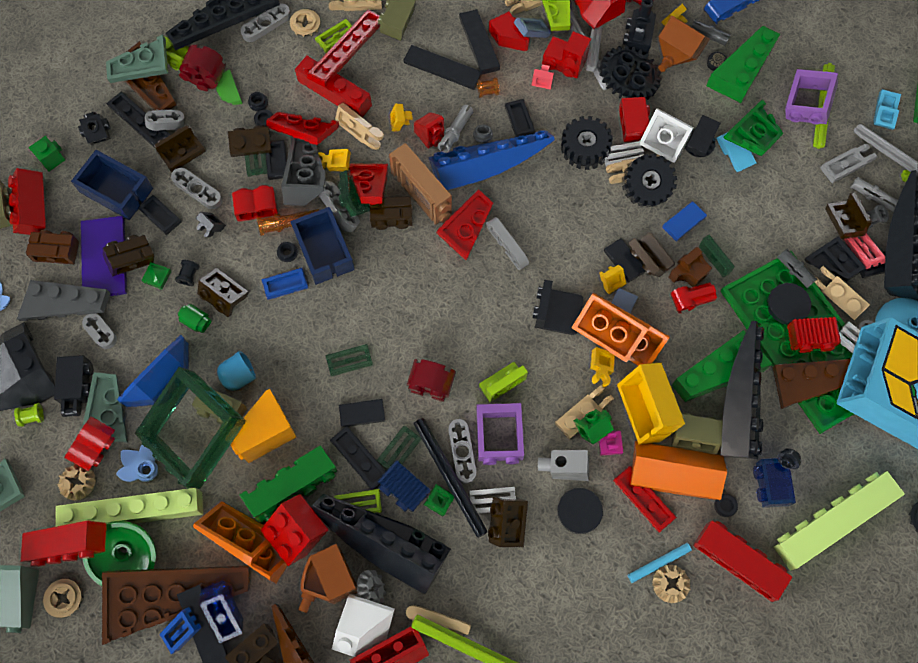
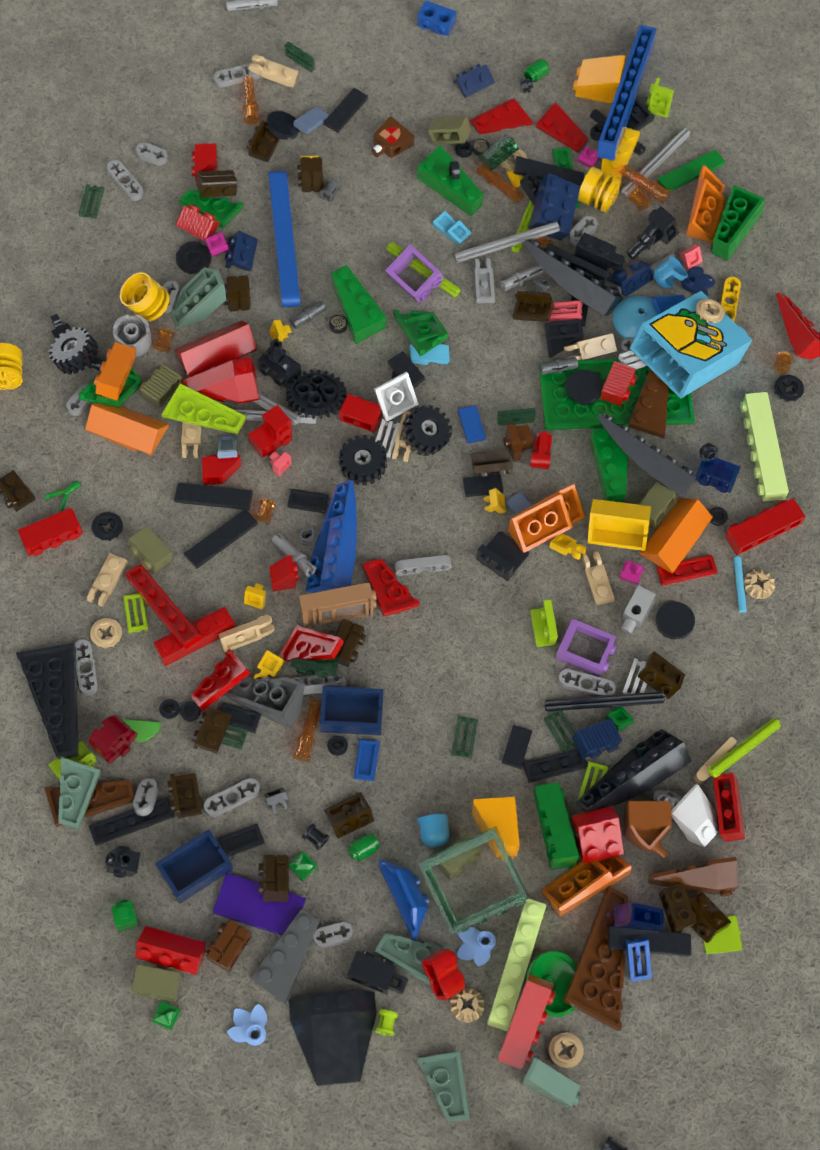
camera: 65 degrees left, 5 degrees down
red brick [232,185,278,222] -> none
dark red brick [406,359,456,402] -> none
green brick [573,409,614,445] -> none
dark orange piece [658,16,710,72] -> none

